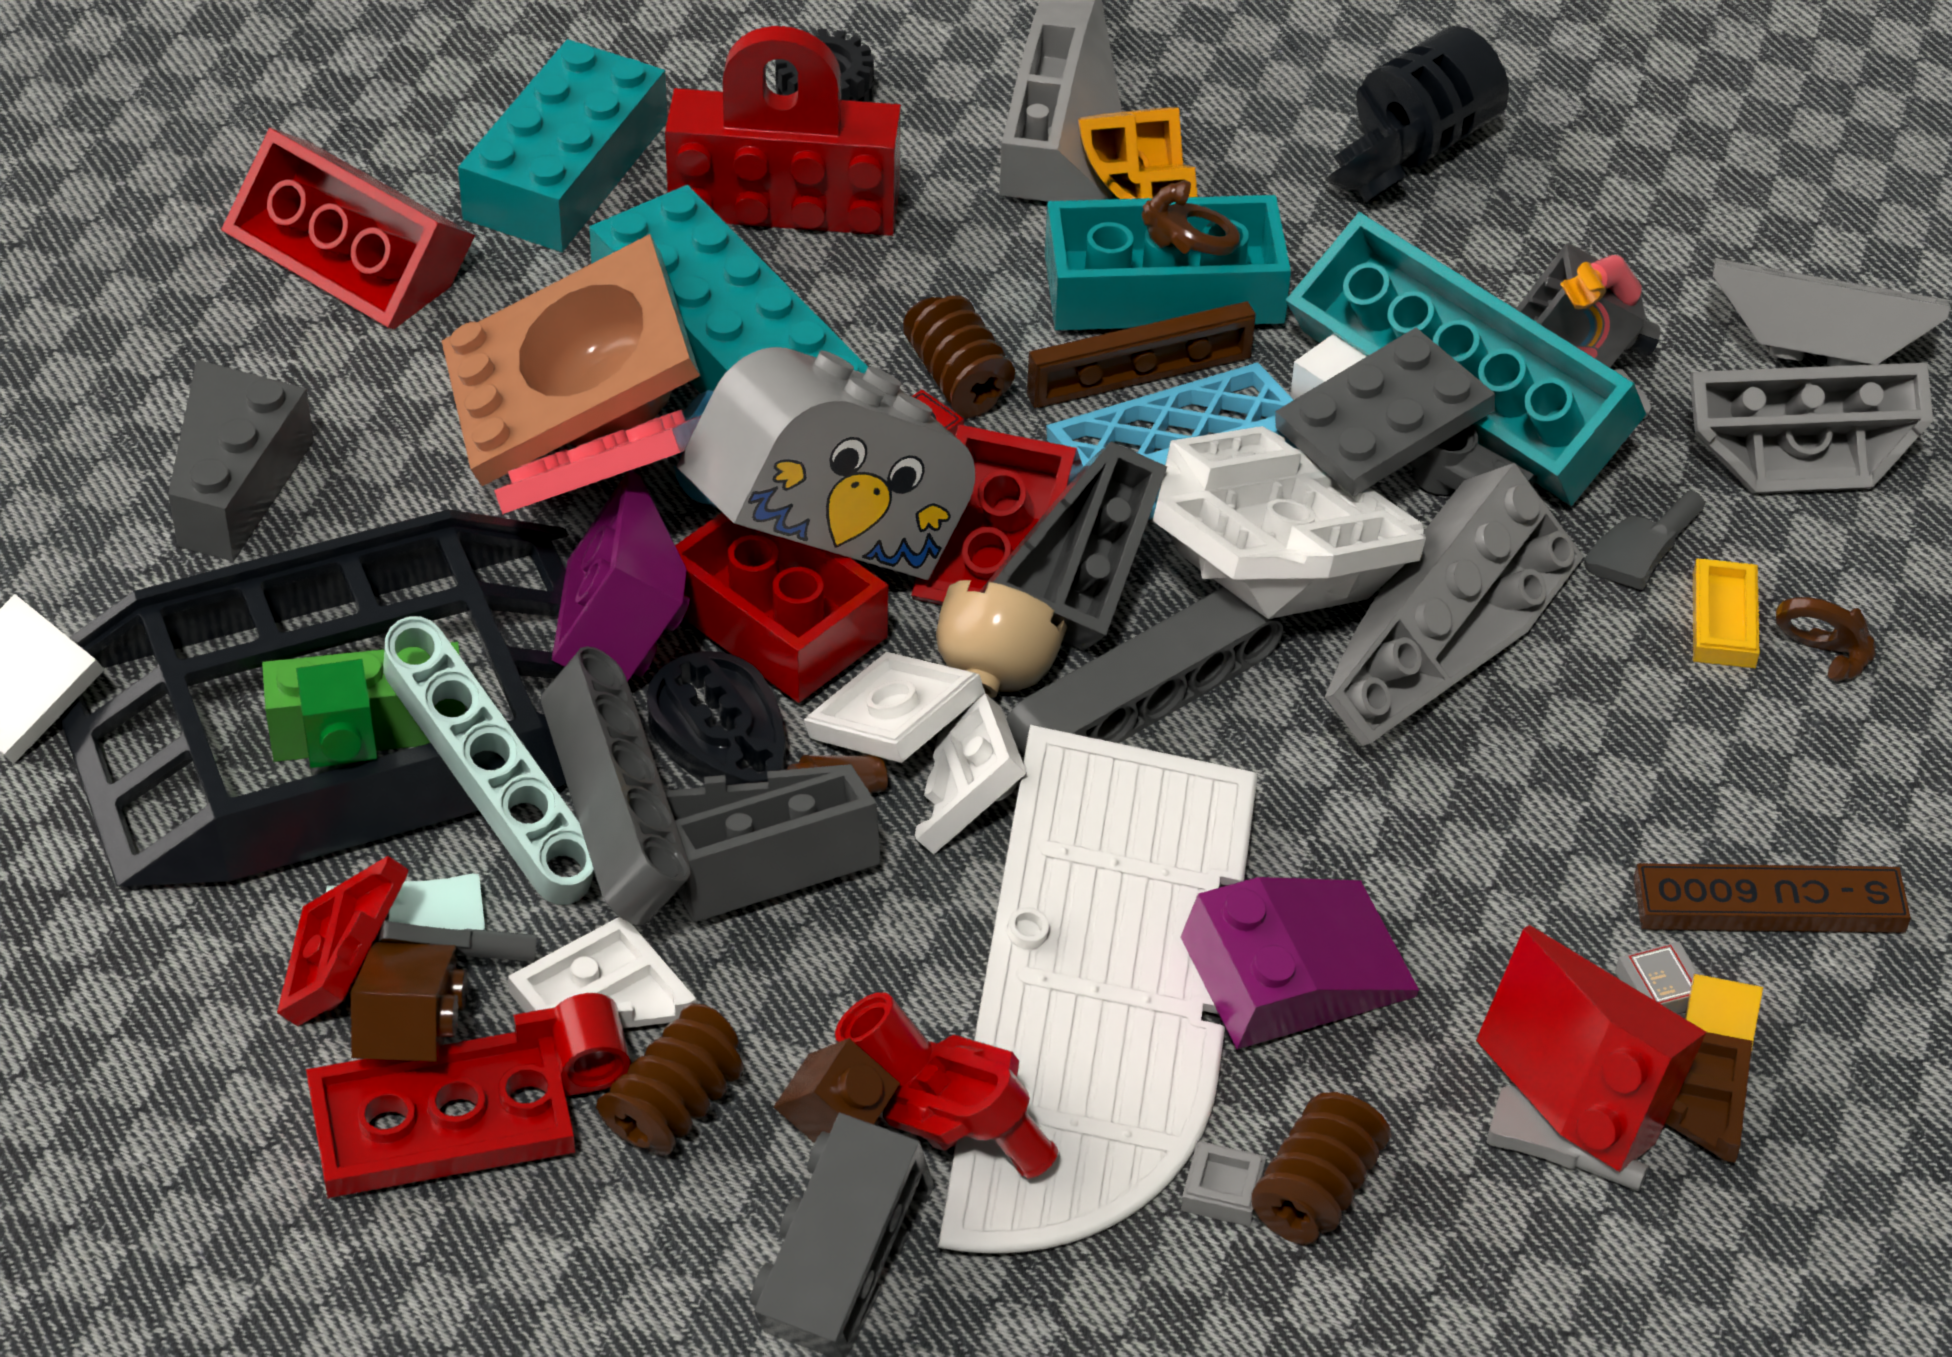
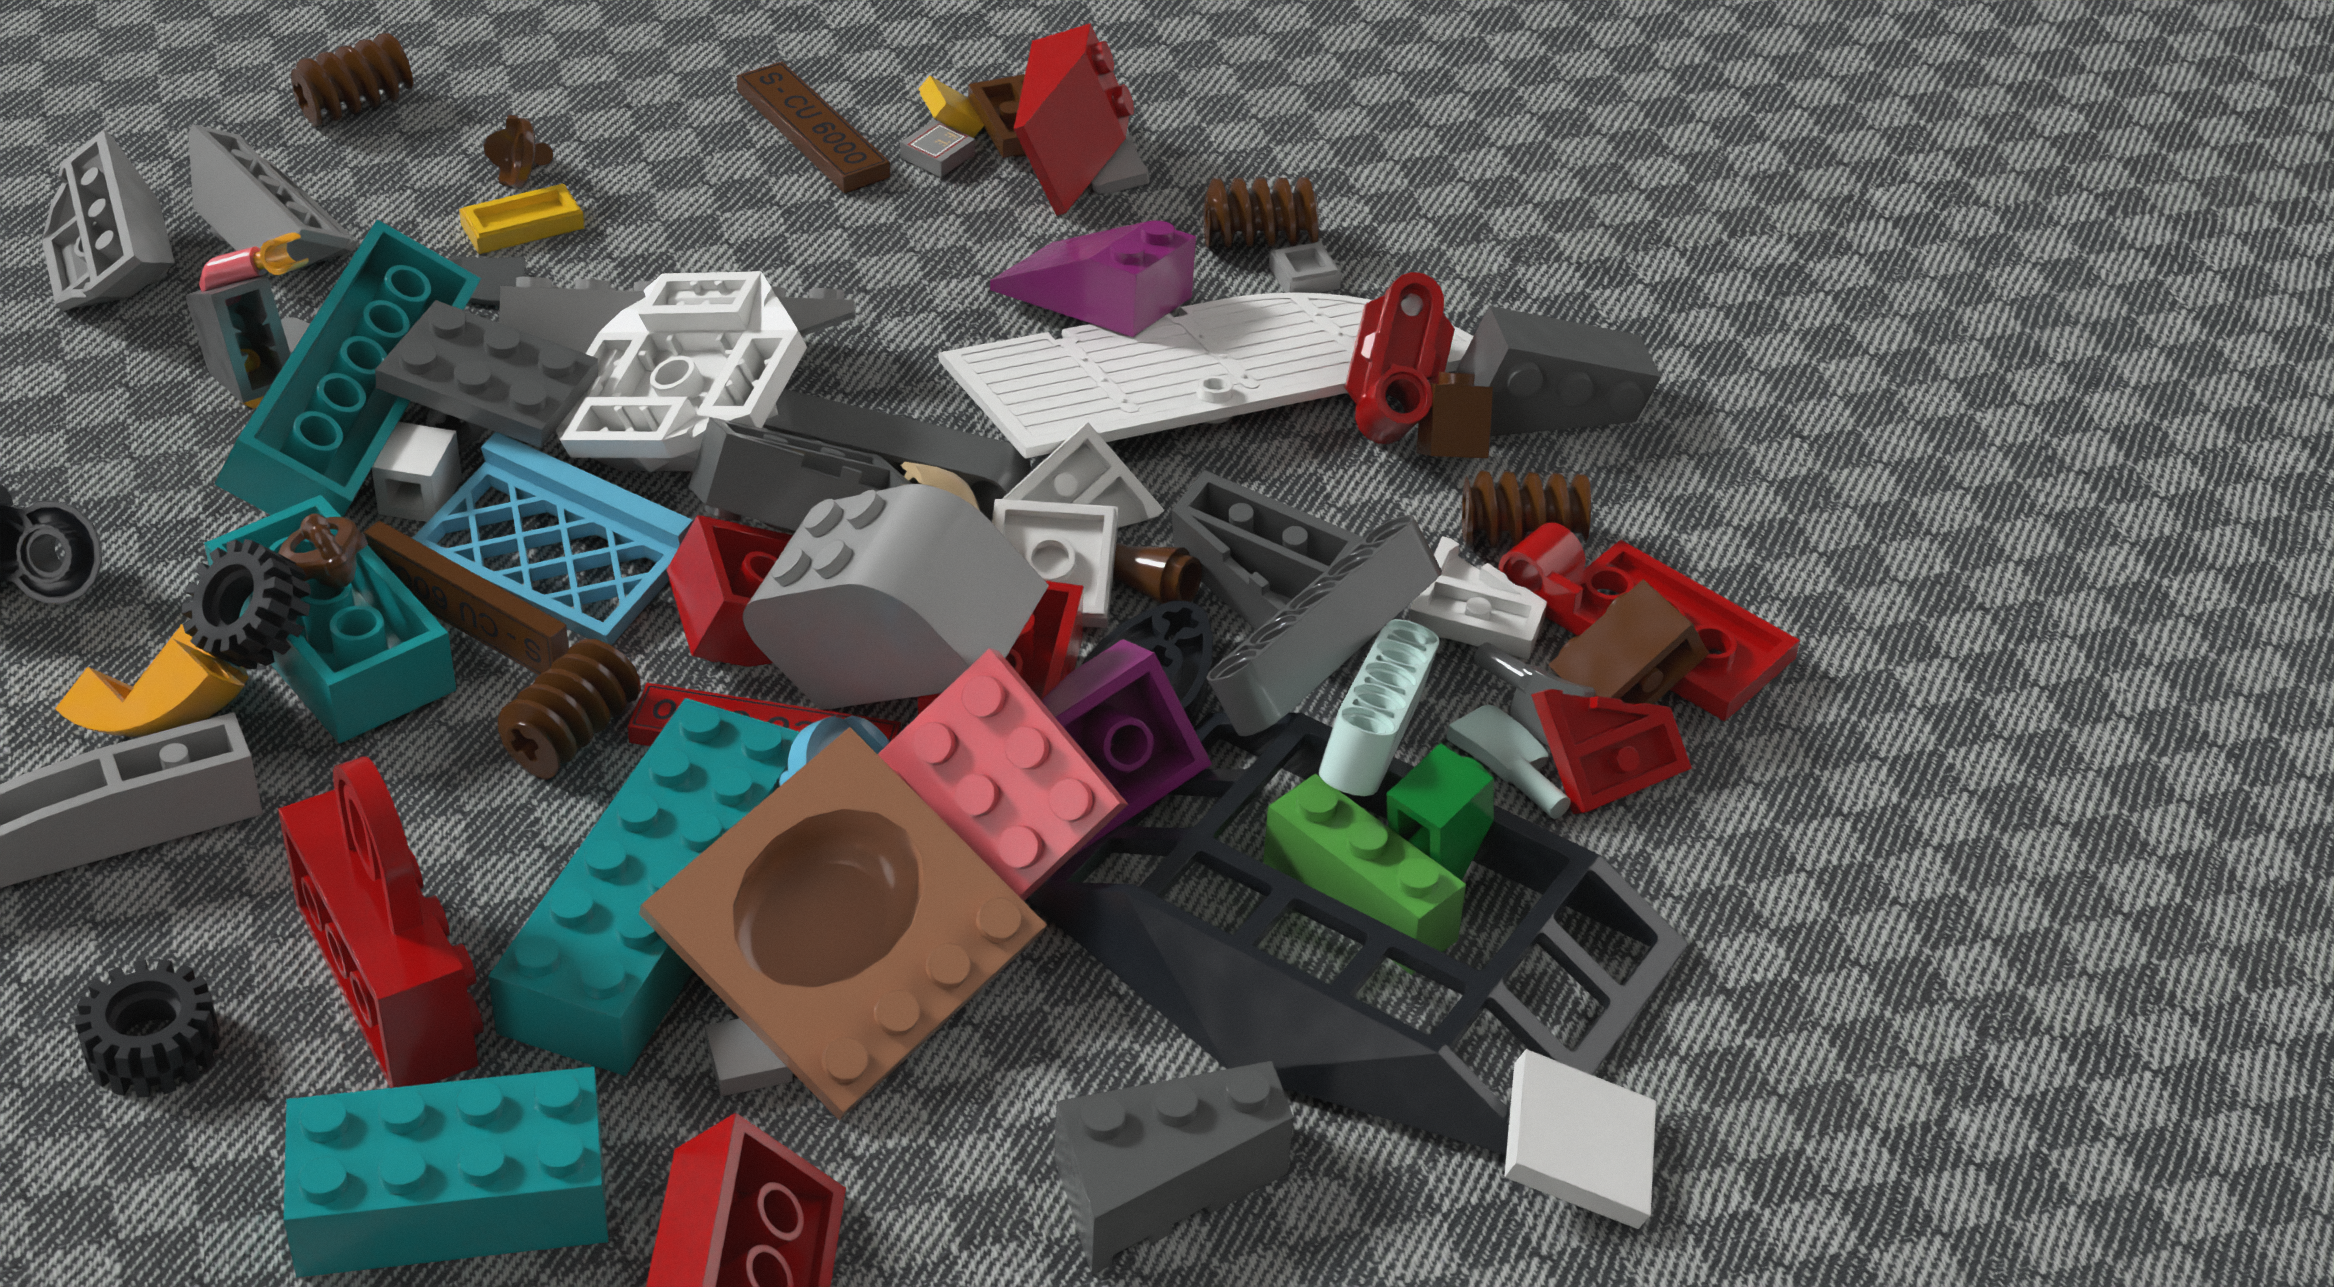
camera: 125 degrees left, 5 degrees down
none -> black tyre [182,539,311,669]

